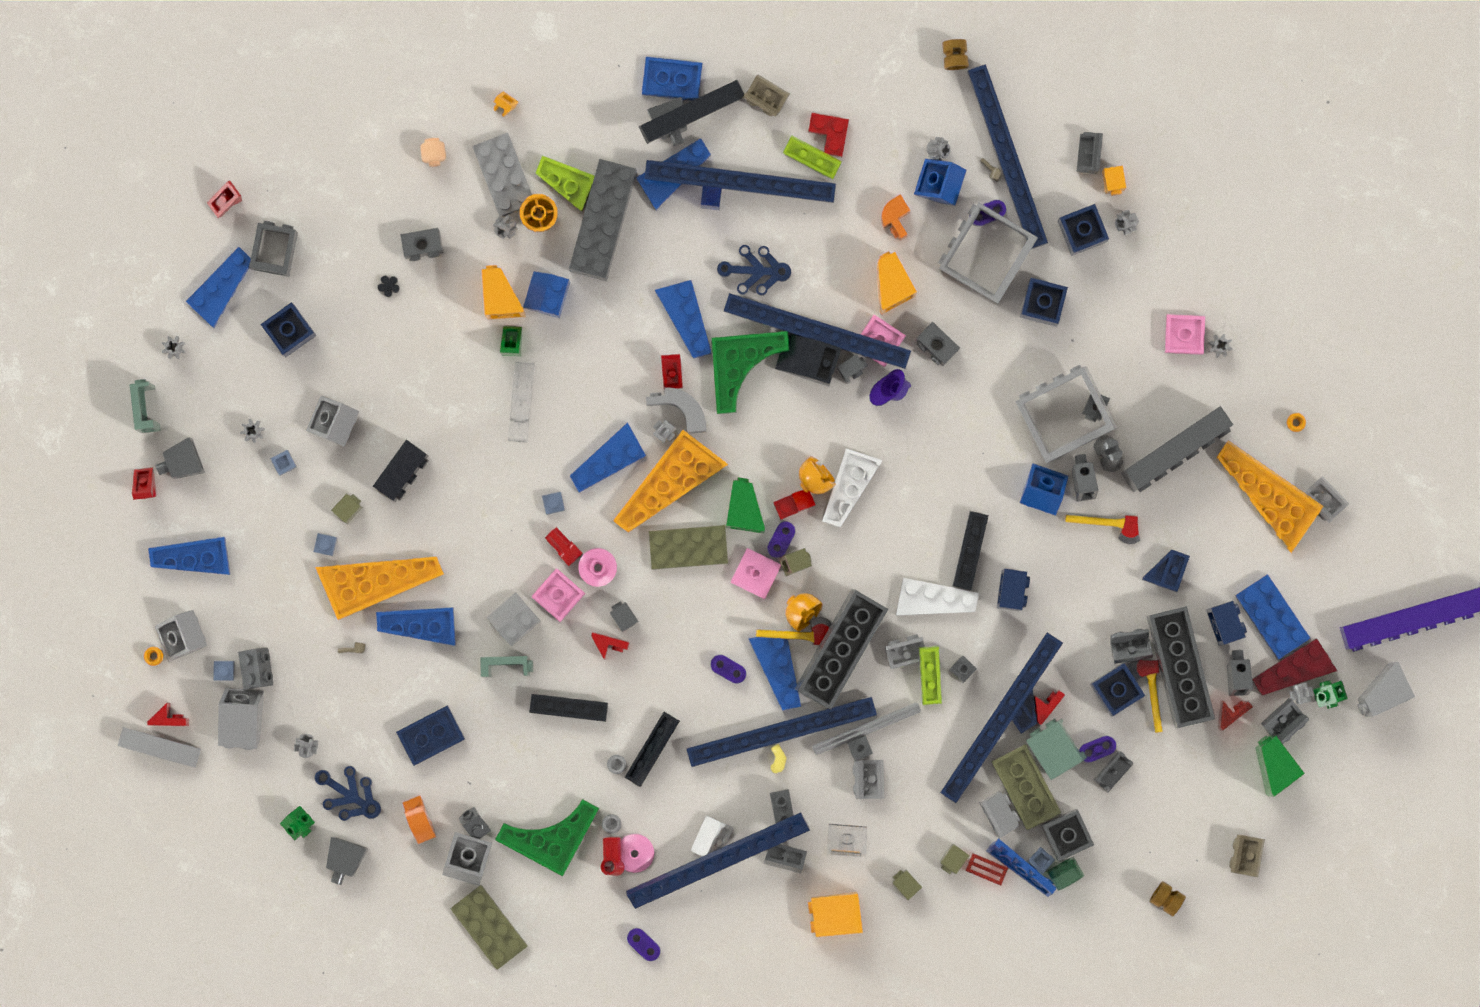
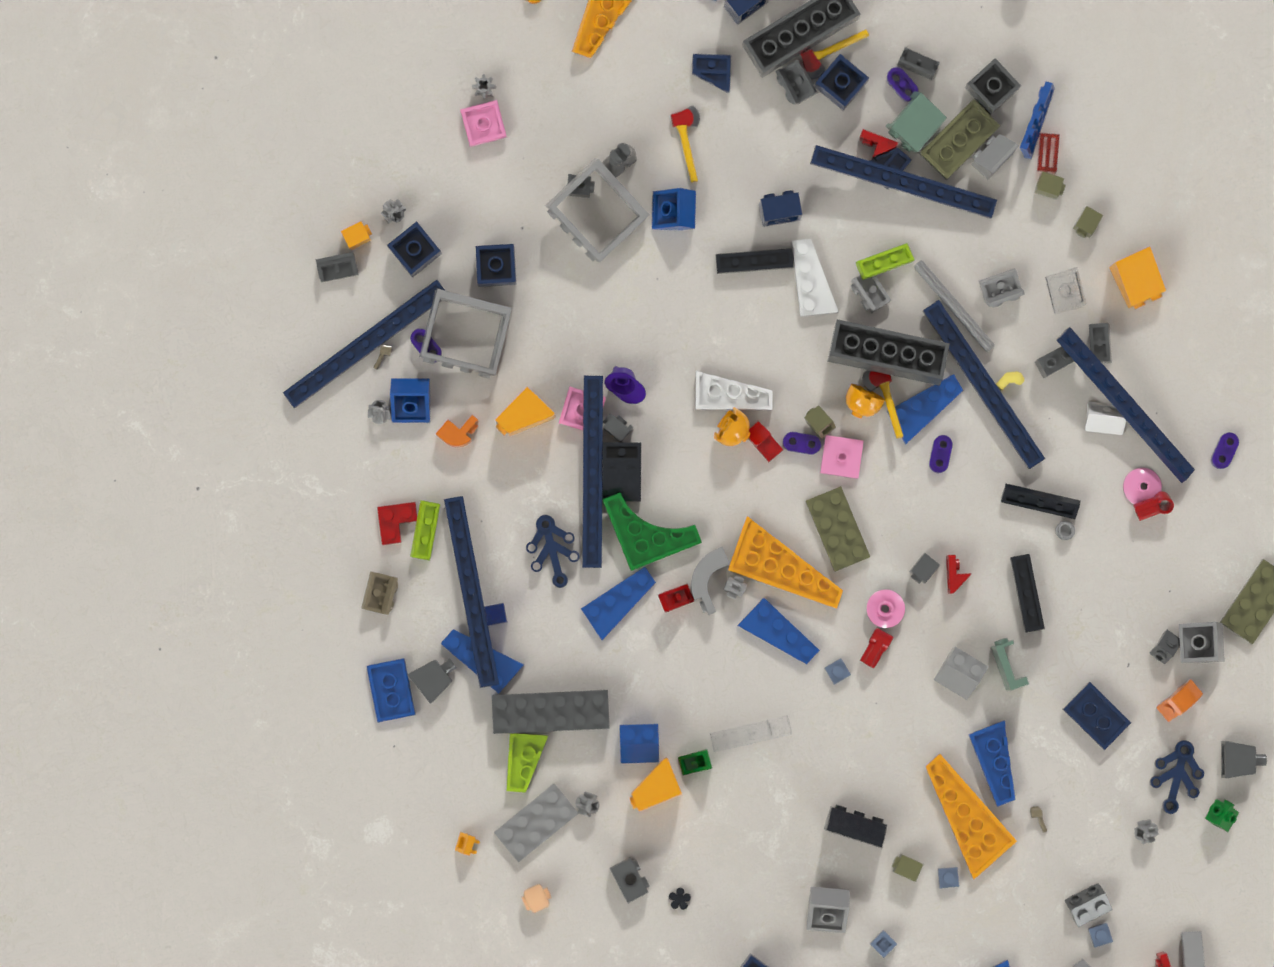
camera: 115 degrees left, 0 degrees up
light grey slope [218,688,264,750] -> none
green plate [495,799,599,877] -> none
light orange cylinder [520,194,558,232] -> none
bright pink plate [531,568,586,622] -> none
light grey plate [602,814,621,834] -> none
black tile [639,80,744,144] -> none
green slope [726,477,765,534] -> none
dark grey brick [847,736,873,761] -> none
dark grey brick [916,321,960,366] -> none
pearl gold wheel [942,39,969,71] -> none
dark grey brick [949,656,977,683] -> none
sand blue plate [1028,847,1055,874] -> none
clear green piece [1047,857,1085,891] -> none
dark grey torso [1072,454,1098,502] -> none
dark grey brick [1121,406,1234,492] -> none

